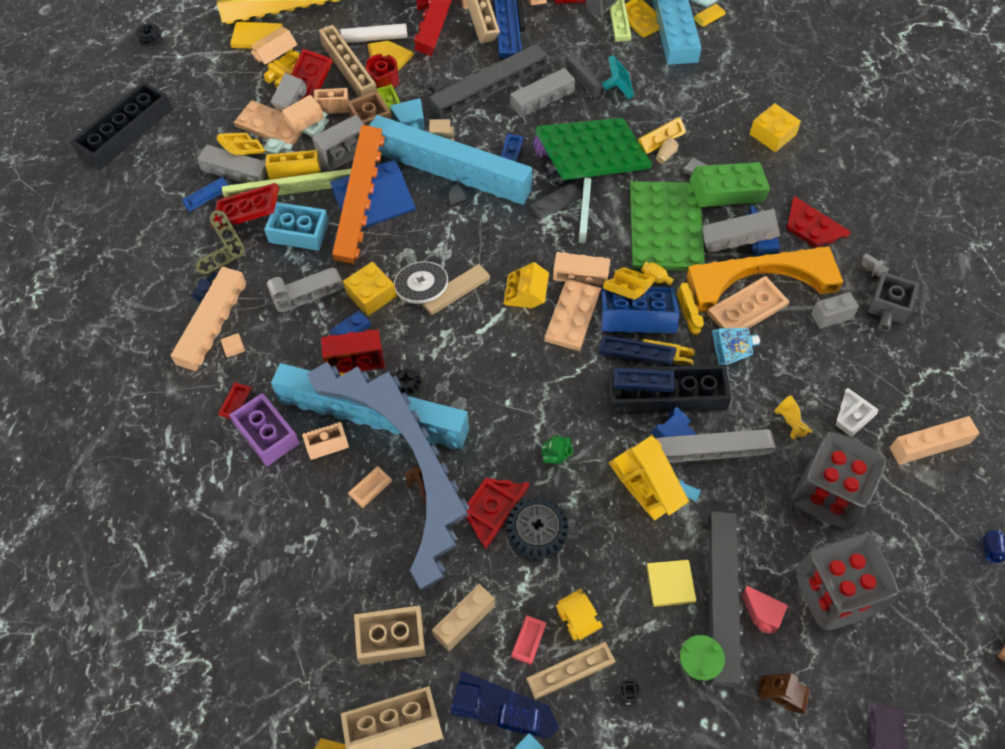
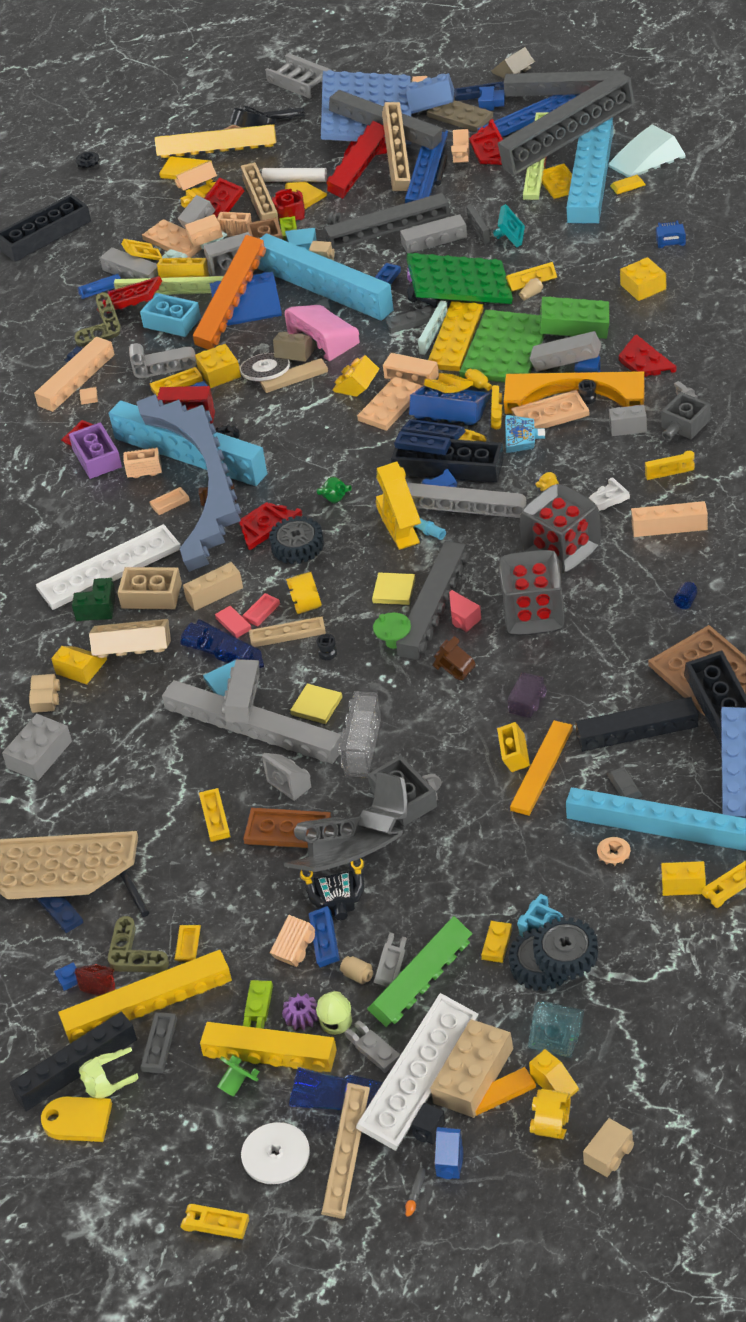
camera: 20 degrees right, 15 degrees down
none -> white plate [36,524,181,610]
none -> dark green brick [72,578,116,621]
none -> yellow plate [150,367,203,397]
none -> coral tile [215,606,252,639]
none -> dark tan slope [273,332,317,362]
none -> bright pink windscreen [285,305,360,361]
none -> yellow plate [428,301,483,372]
none -> black wheel [578,380,596,404]
none -> yellow plate [645,451,695,480]
none -> blue piece [656,221,686,248]

